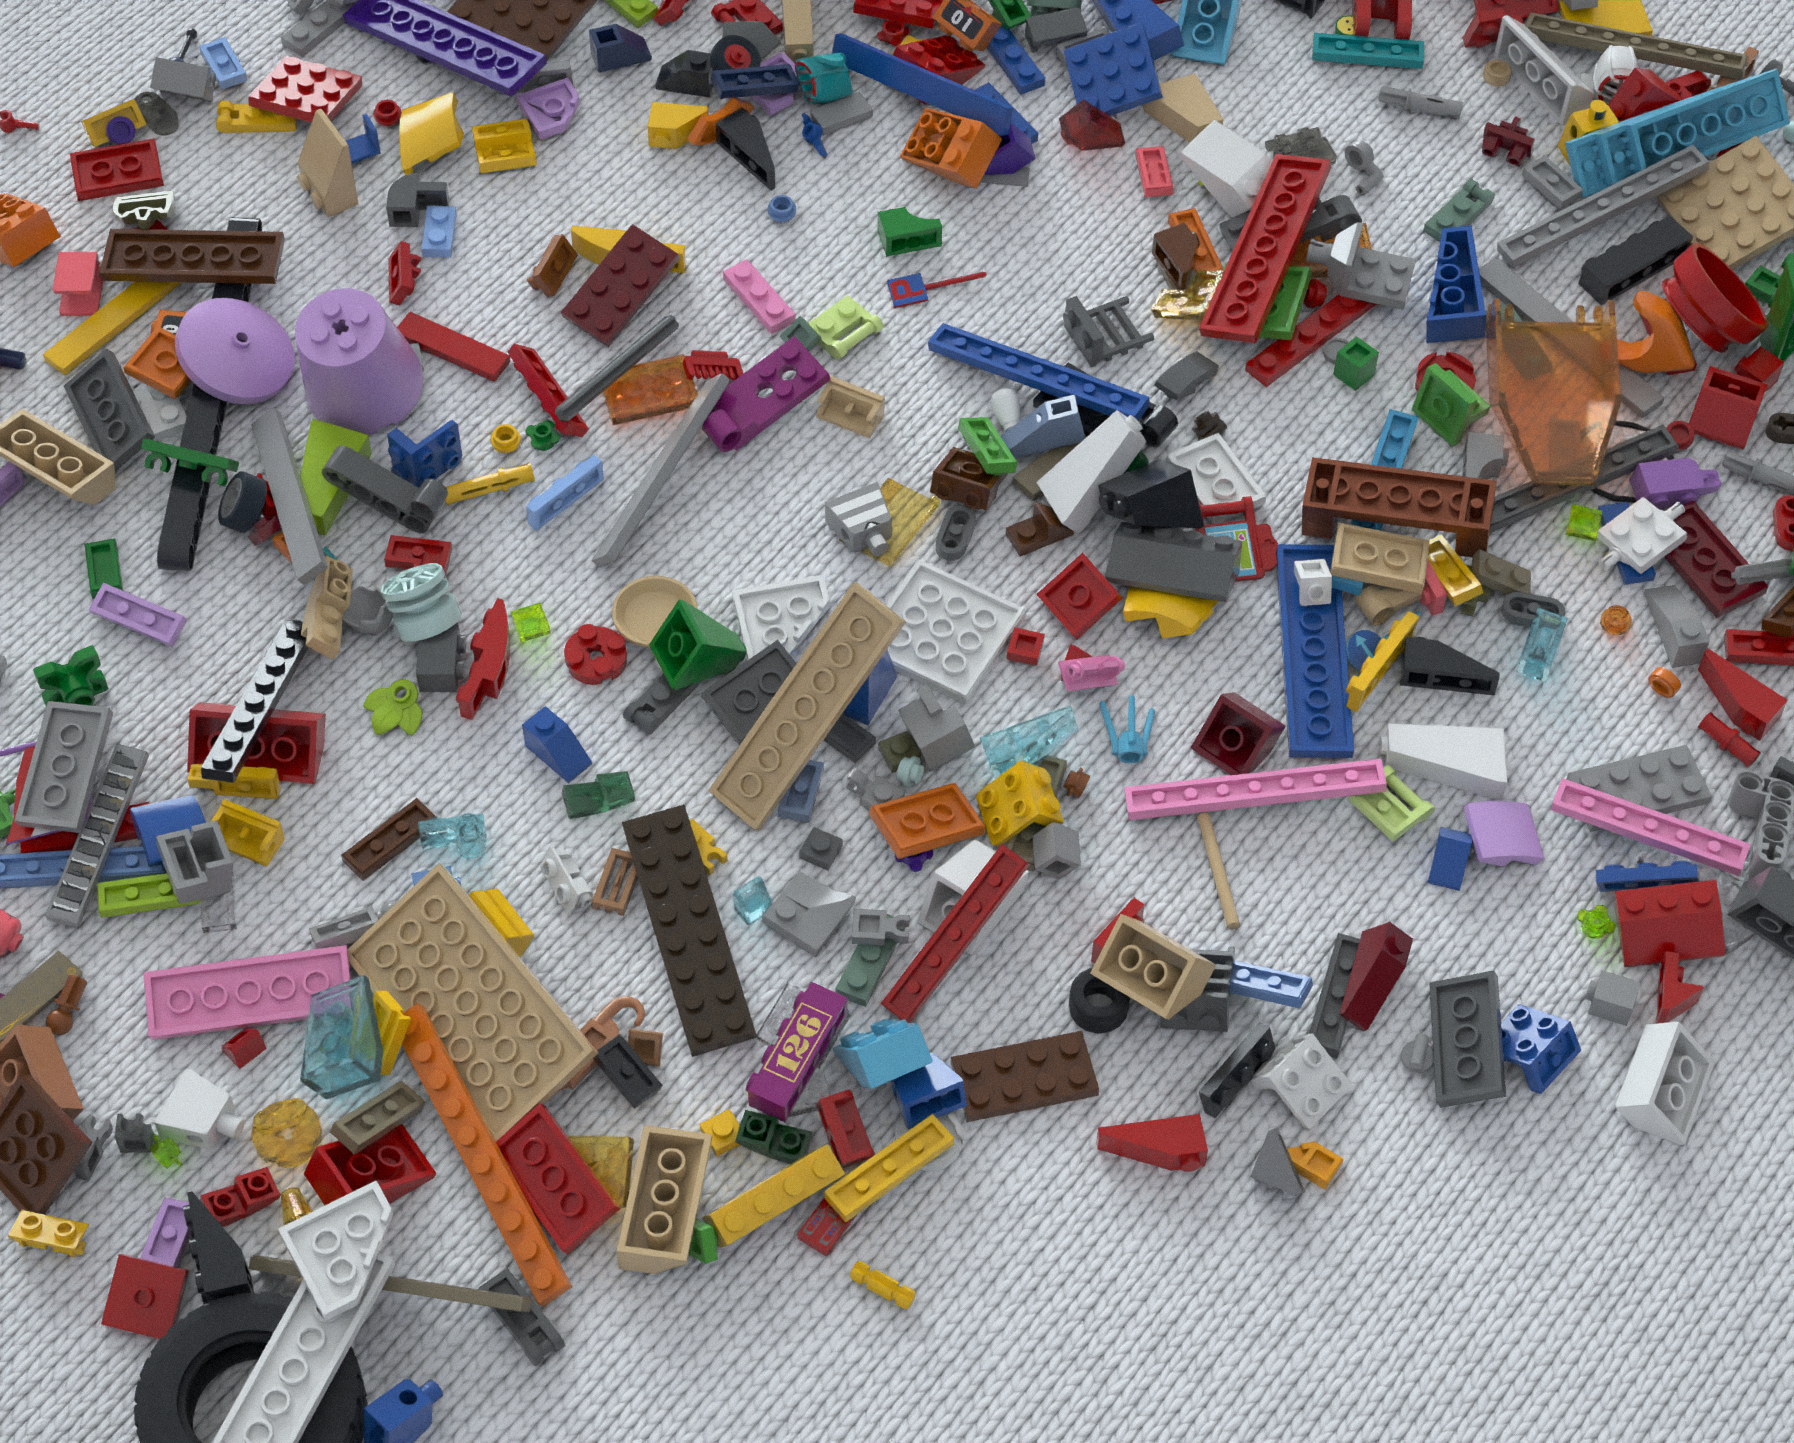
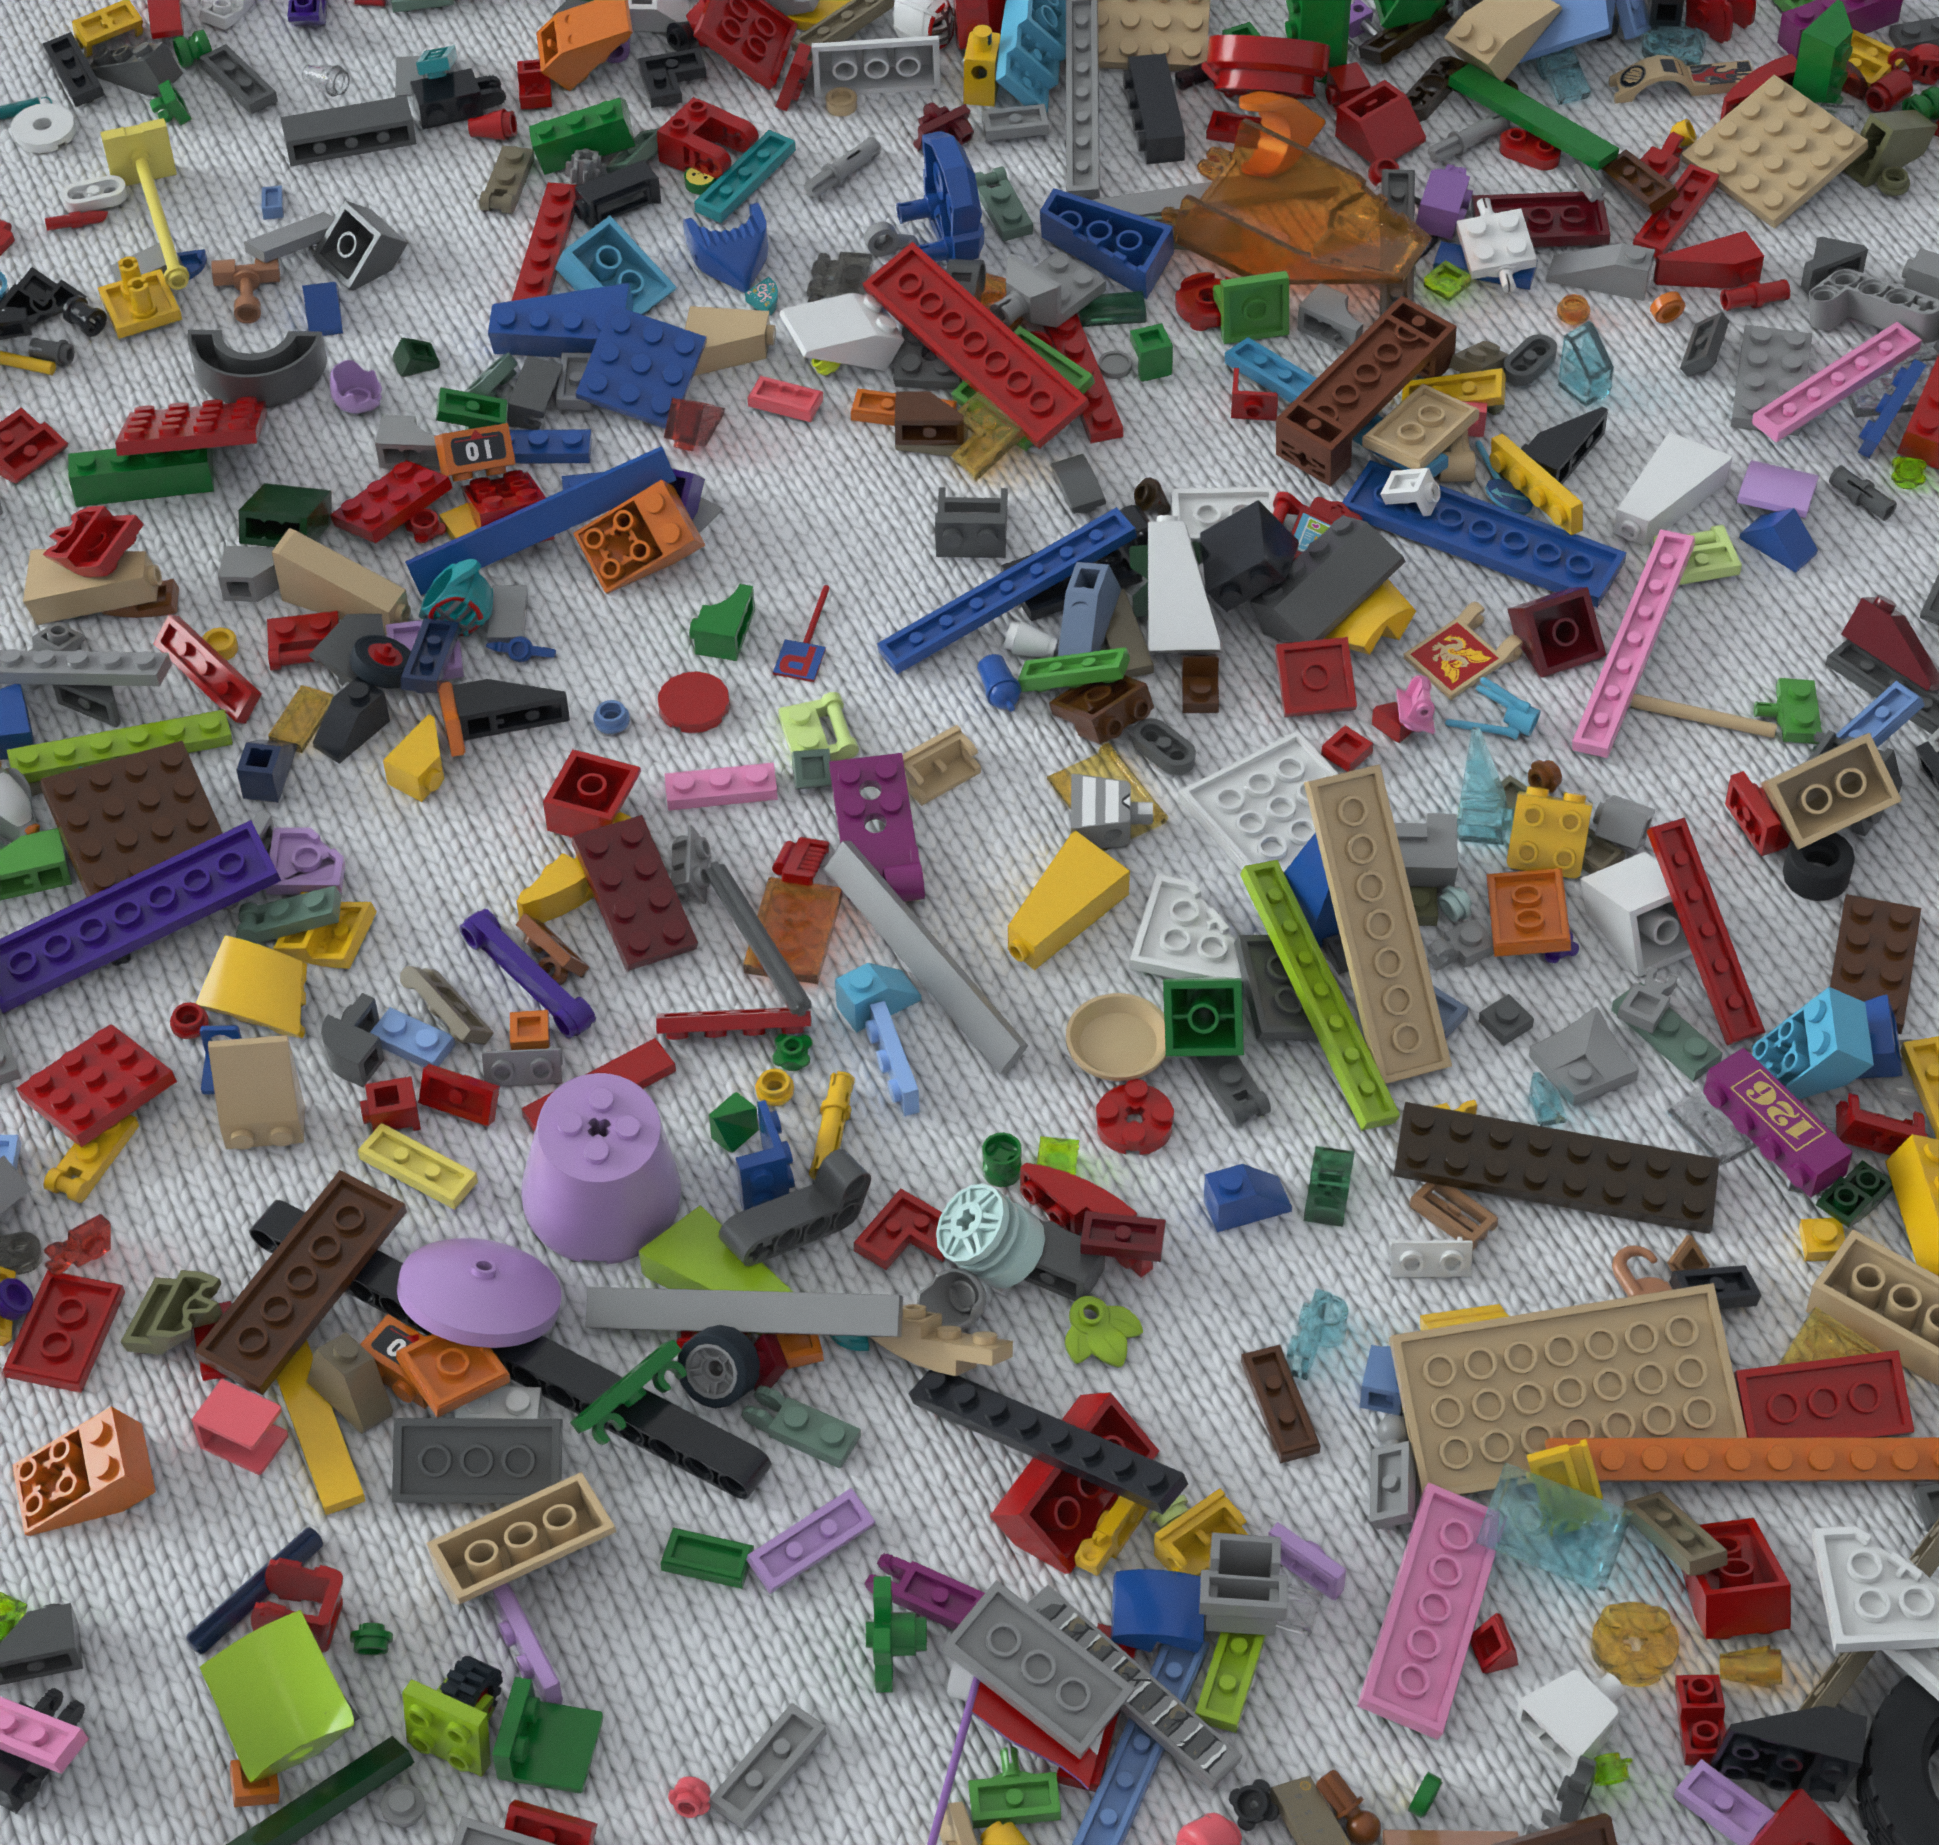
camera: 60 degrees left, 5 degrees down
none -> clear red plate [44,1214,111,1276]
none -> sand green plate [236,886,341,943]
none -> clear yellow tile [268,685,334,753]
none -> dark tan slope [306,1332,393,1434]
none -> light yellow plate [358,1123,478,1210]
none -> red brick [360,1076,421,1132]
none -> dark tan plate [400,966,494,1045]
none -> dark purple piece [459,908,596,1039]
none -> light grey hinge [482,1046,563,1086]
none -> orange plate [510,1010,550,1050]
none -> red slope [543,749,641,837]
none -> red tile [658,671,730,733]
none -> light grey hinge [671,824,711,904]
none -> blue animal [683,203,768,293]
none -> green slope [709,1092,759,1153]
none -> sand green hinge [741,1385,861,1469]
none -> teal tile [745,276,778,316]
none -> medium azure slope [835,963,922,1033]
none -> magenta hinge [864,1553,985,1630]
none -> blue brick [896,131,984,264]
none -> blue piece [977,654,1021,712]
none -> green wheel [982,1132,1022,1187]
none -> yellow slope [1007,830,1130,970]
none -> clear green tile [1078,291,1147,327]
none -> dark red plate [1080,1211,1166,1262]
none -> yellowish green plate [1149,1495,1188,1529]
none -> black plate [1229,1779,1279,1831]
none -> red bracket [1231,368,1278,421]
none -> lime plate [1240,860,1400,1131]
none -> lavender plate [1268,1522,1346,1600]
none -> flag [1404,601,1523,700]
none -> green tile [1408,1771,1443,1818]
none -> dark grey plate [1680,312,1729,377]
none -> bright green plate [1753,678,1822,744]
none -> dark grey pin [1829,465,1897,521]

